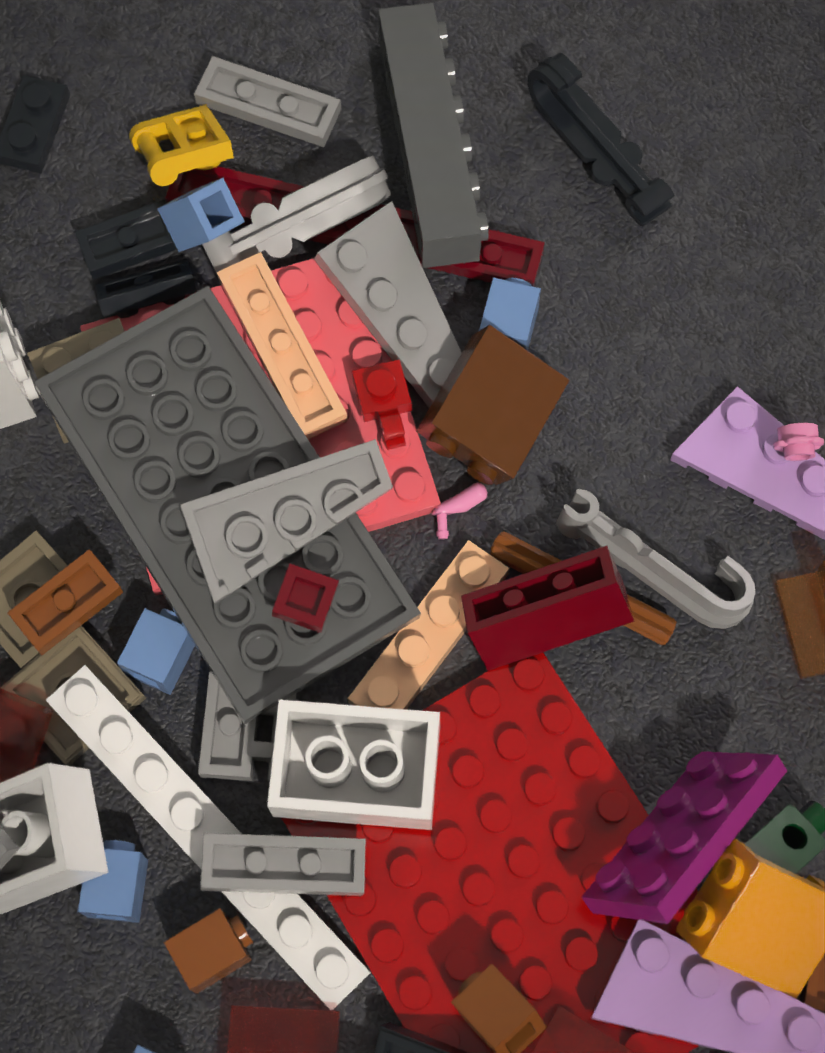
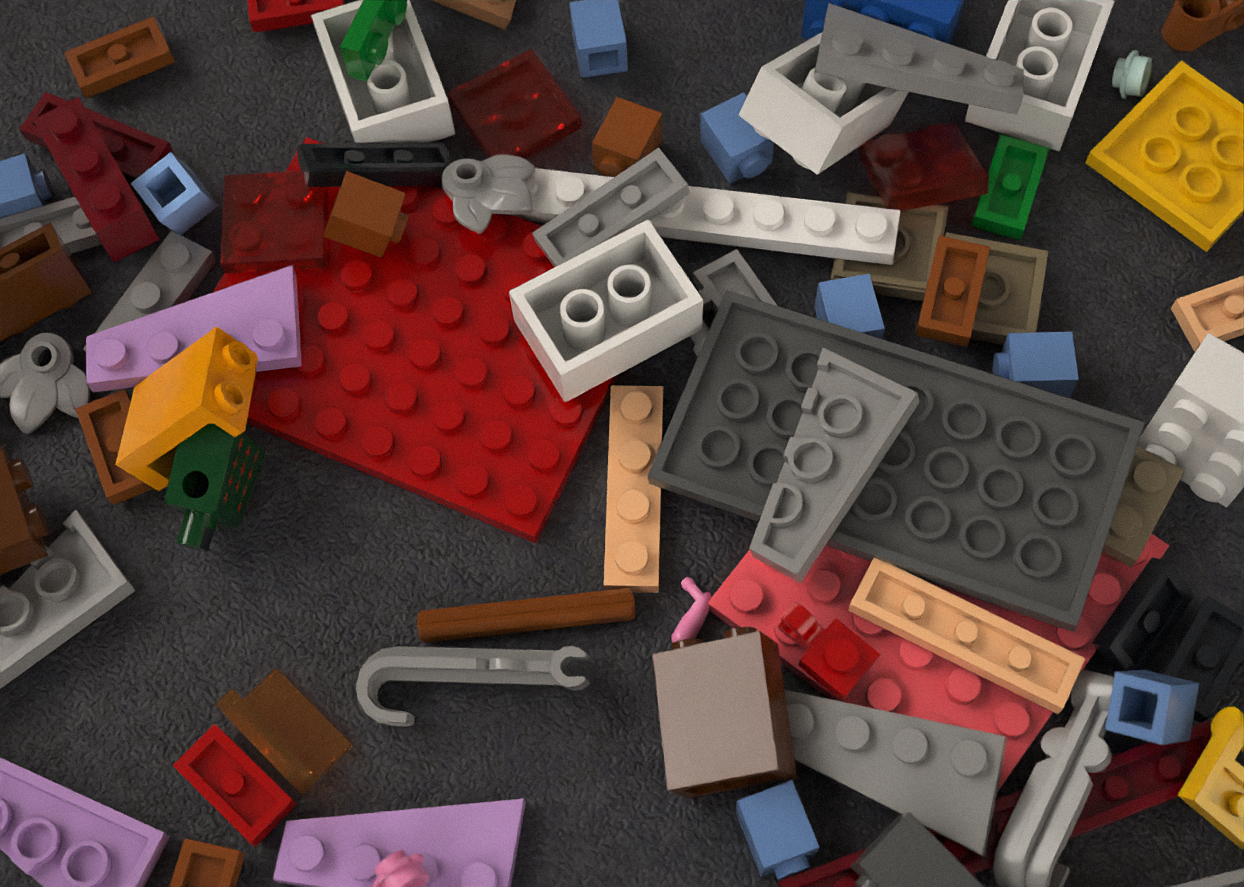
camera: 145 degrees right, 5 degrees down
dark red plate [272,564,339,633] -> none
dark red brick [461,545,634,671] -> none
magenta plate [582,751,787,924] -> none
none -> light grey plate [442,154,535,233]
none -> medium blue brick [993,332,1079,398]

